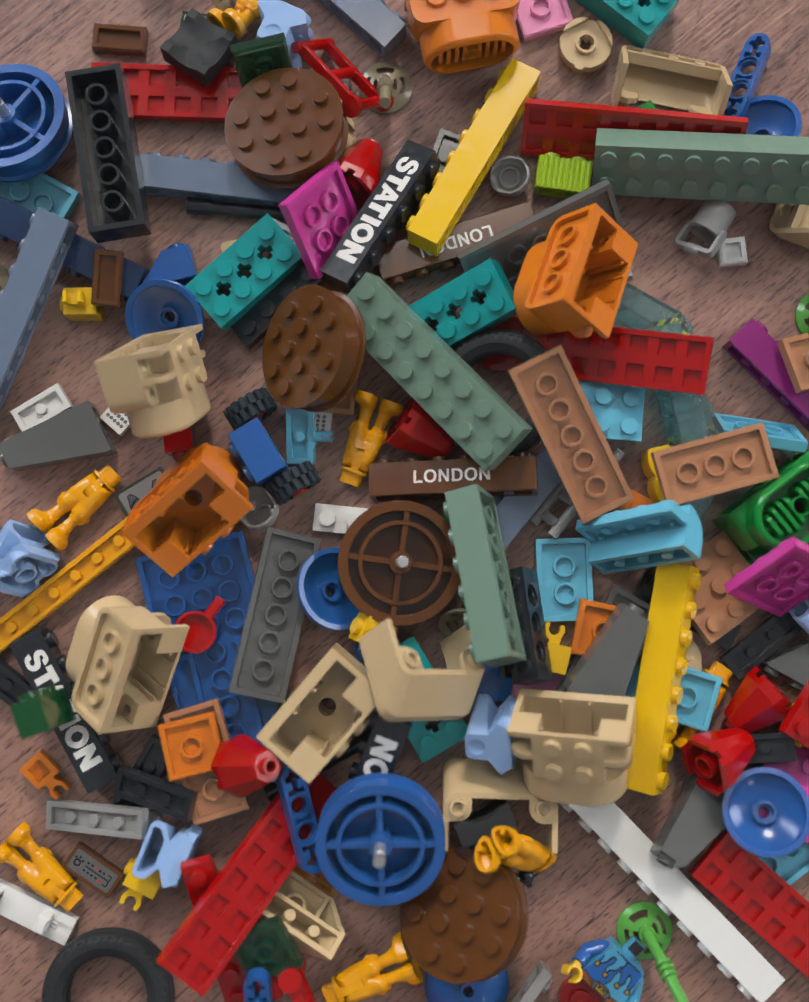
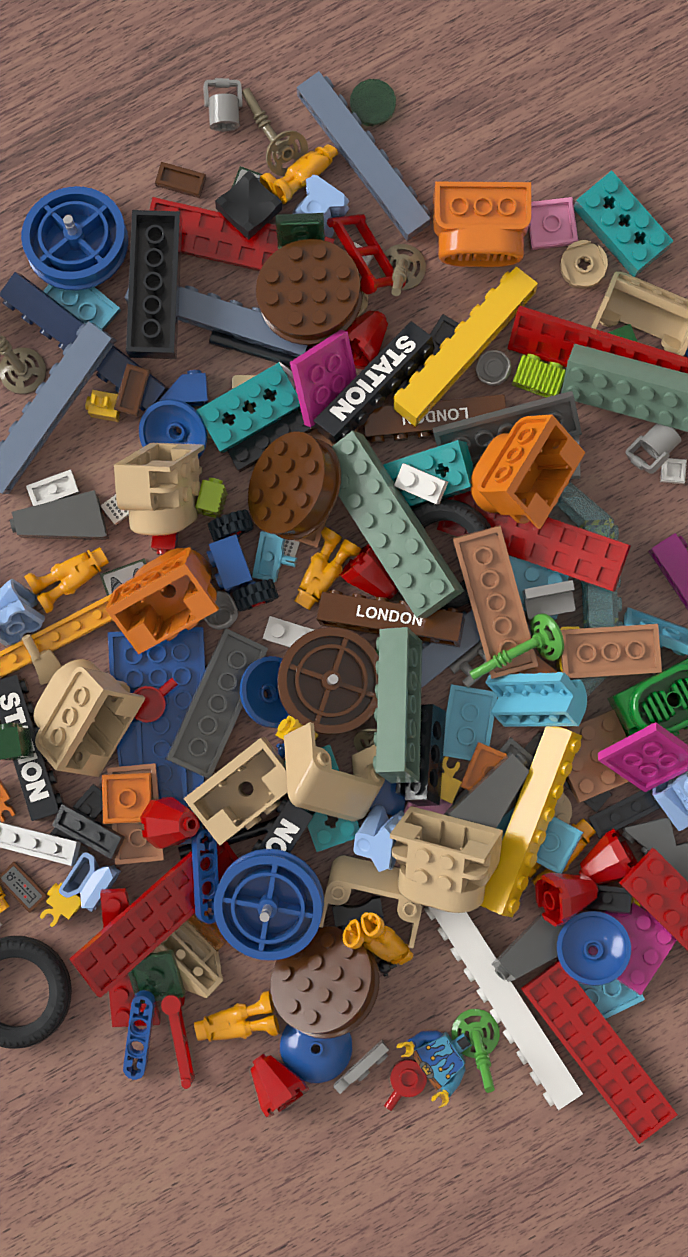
camera: 15 degrees right, 0 degrees up
none -> tan piece [22,634,62,685]
none -> lime brick [195,478,228,518]
none -> white plate [394,463,448,504]
none -> bright green dish [470,613,564,680]
none -> light grey panel [522,580,576,619]

